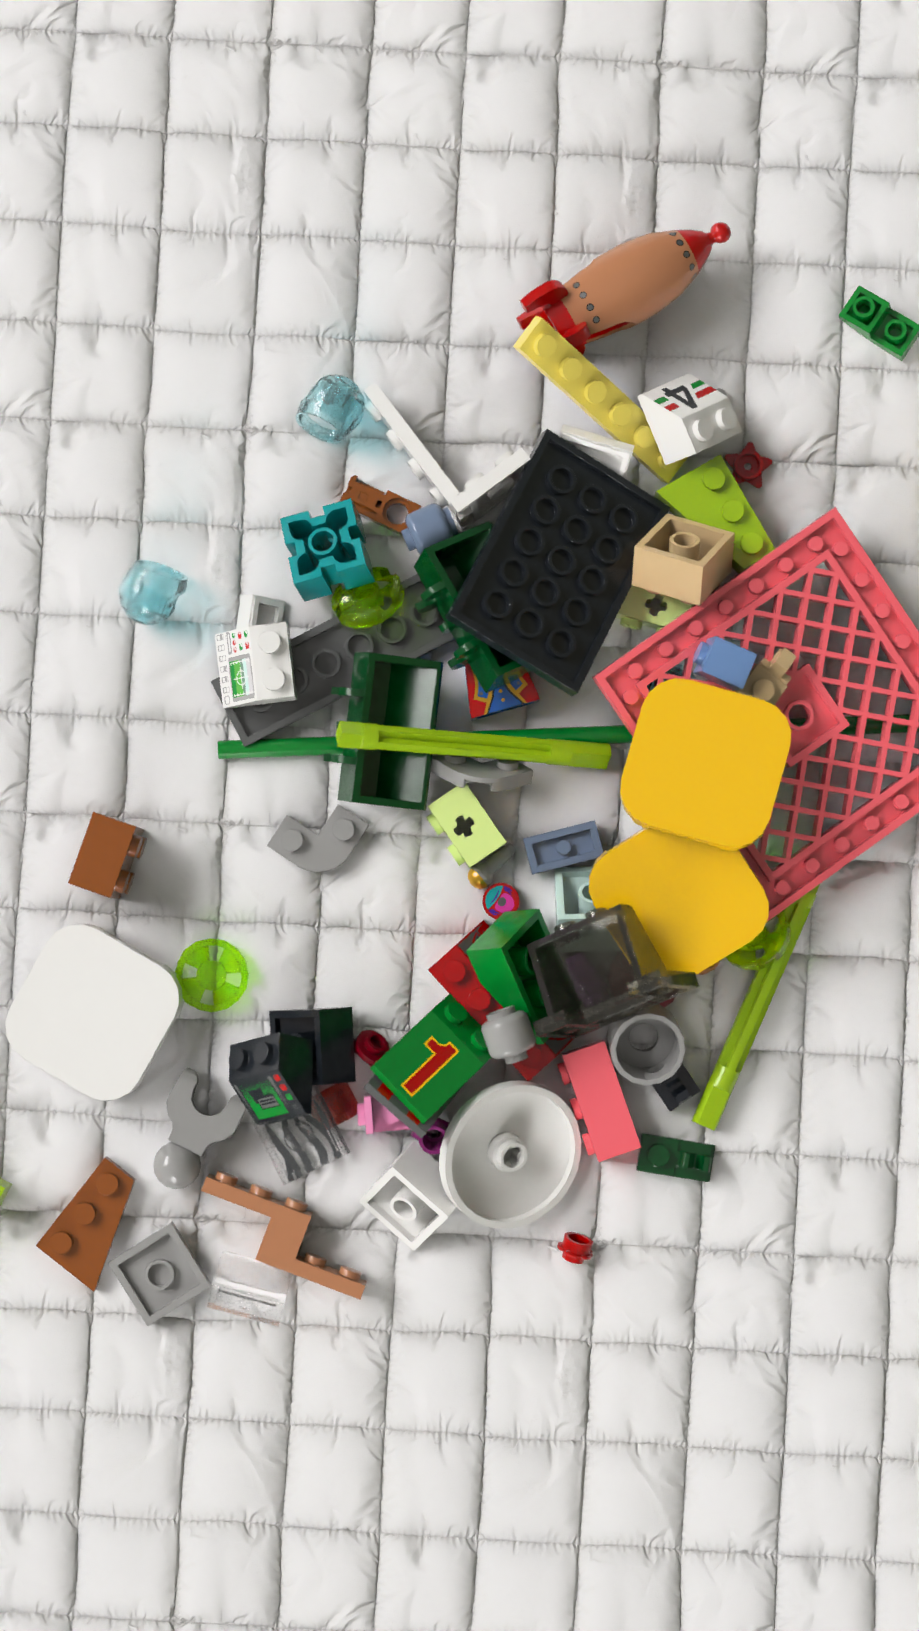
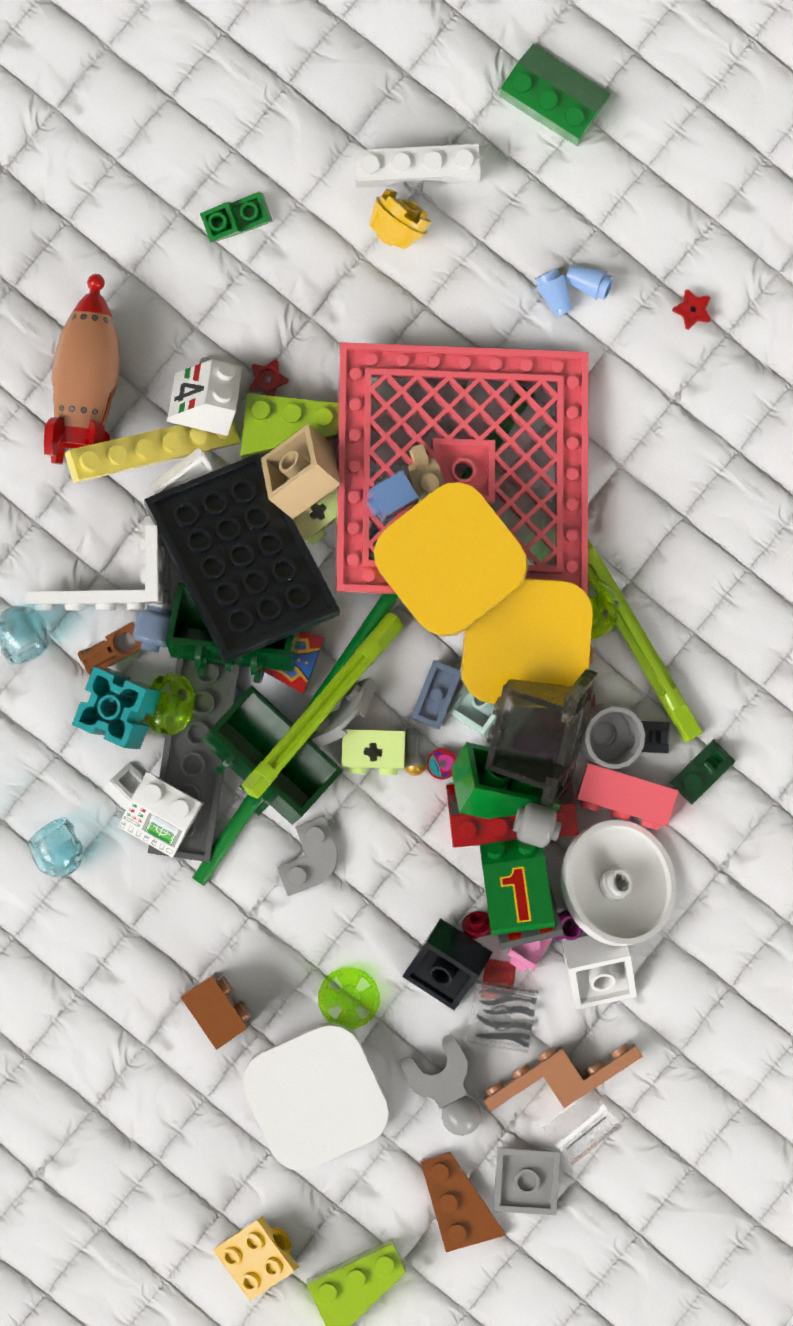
camera: 55 degrees left, 0 degrees up
black slope [229,1032,313,1126] -> none
red plate [557,1232,593,1264] -> none

